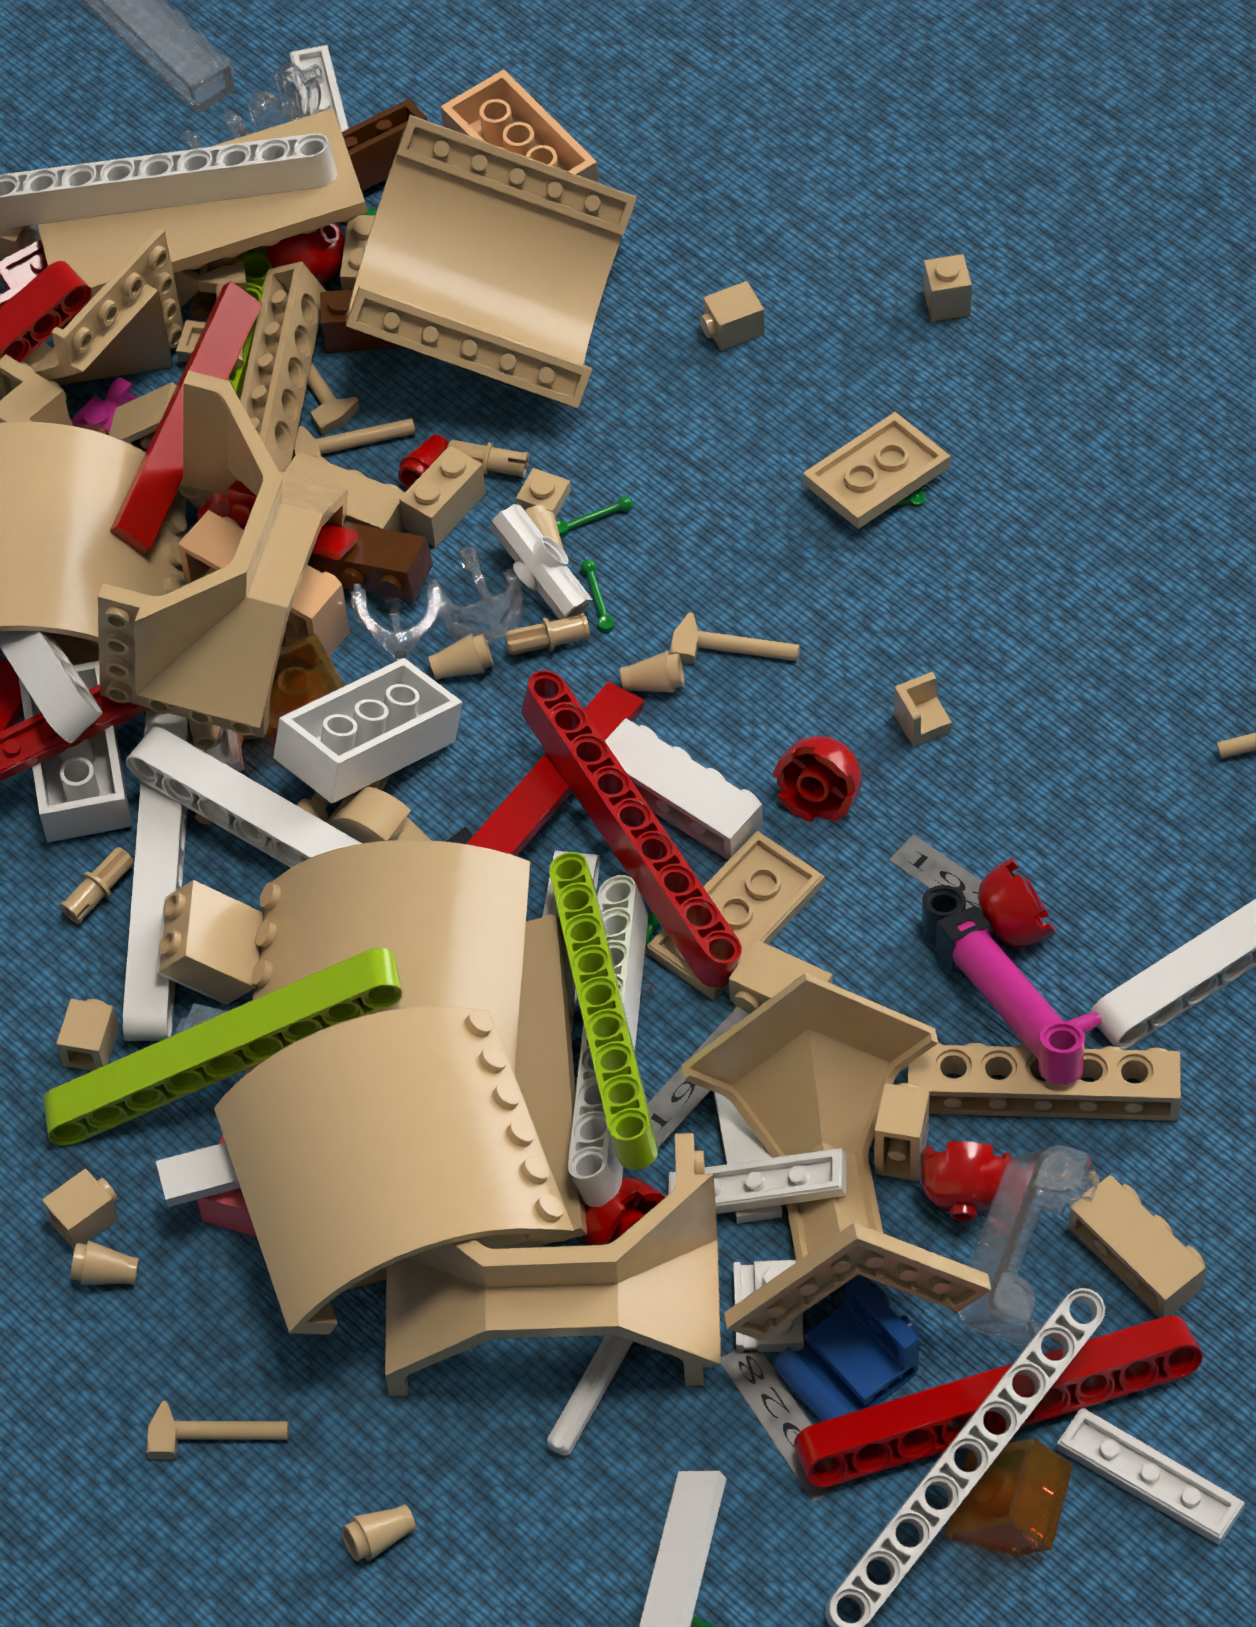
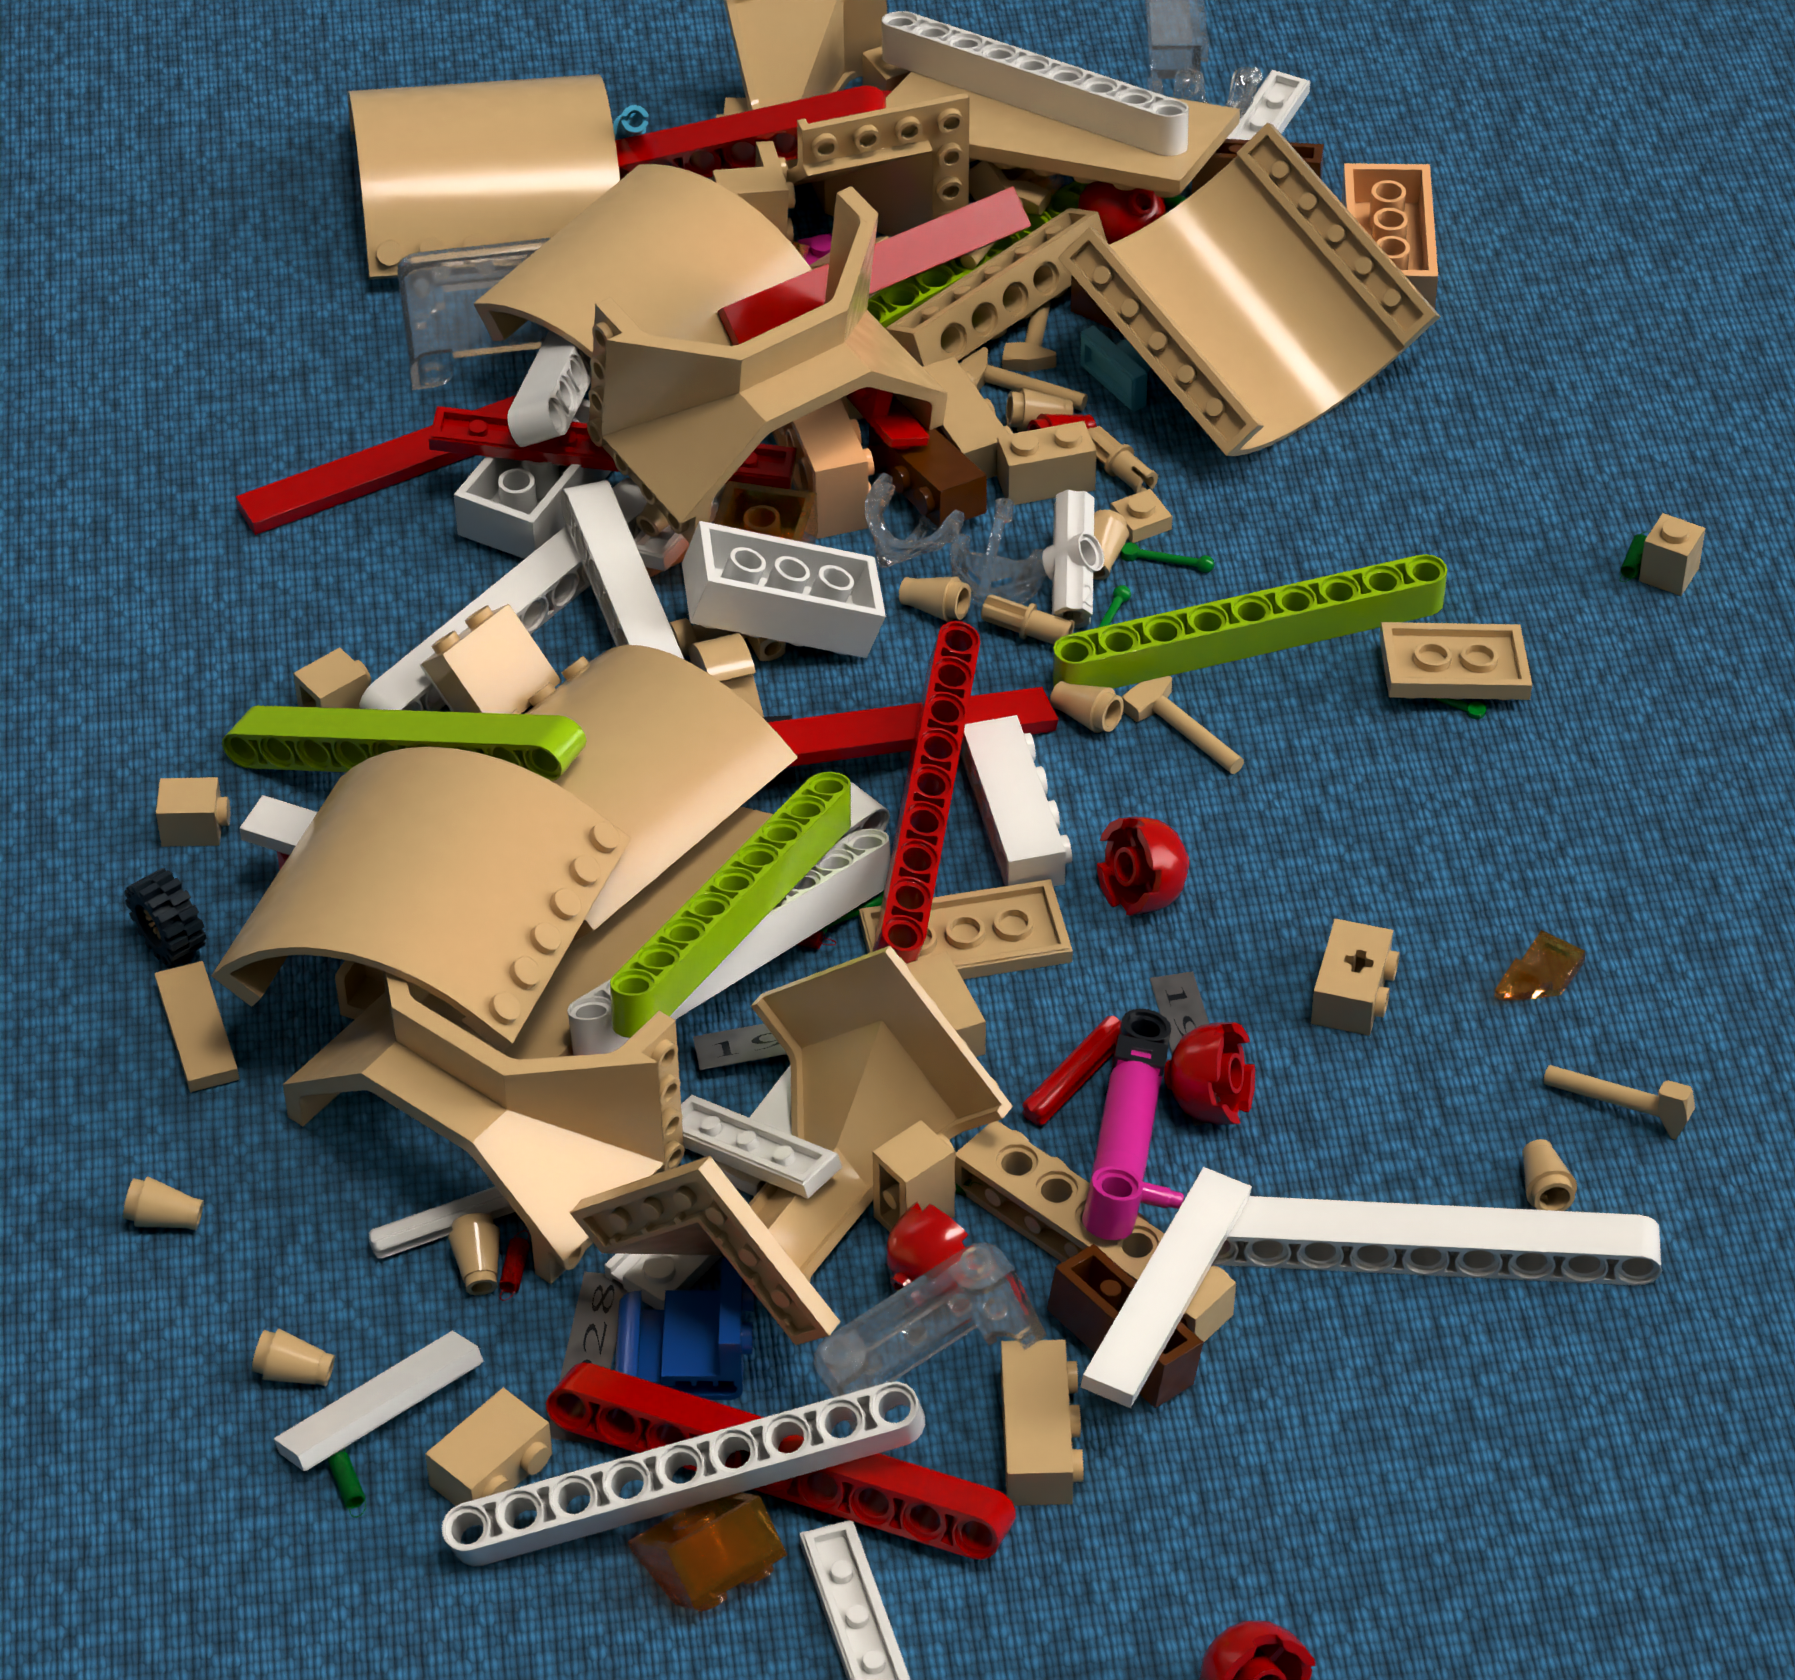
camera: 35 degrees right, 10 degrees down
tan axle [59,847,134,924] -> none
tan cone [70,1241,139,1285] -> none
tan piece [147,1401,290,1460] -> none
tan brick [700,281,765,351] -> none
tan panel [894,672,952,747] -> none
none -> black bush [124,868,207,965]
none -> tan tile [154,961,239,1092]
none -> tan cone [252,1328,335,1386]
none -> tan brick [425,1387,553,1506]
none -> tan cone [448,1213,500,1295]
none -> red piece [499,1230,530,1301]
none -> tan cone [1006,388,1073,432]
none -> red axle [1022,1015,1121,1126]
none -> reddish brown brick [1047,1244,1203,1408]
none -> lime beam [1053,554,1447,689]
none -> medium azure tile [1080,325,1151,412]
none -> white tile [1081,1167,1252,1408]
none -> tan brick [1311,919,1400,1036]
none -> clear orange slope [1495,930,1585,1001]
none -> green piece [1620,531,1650,582]

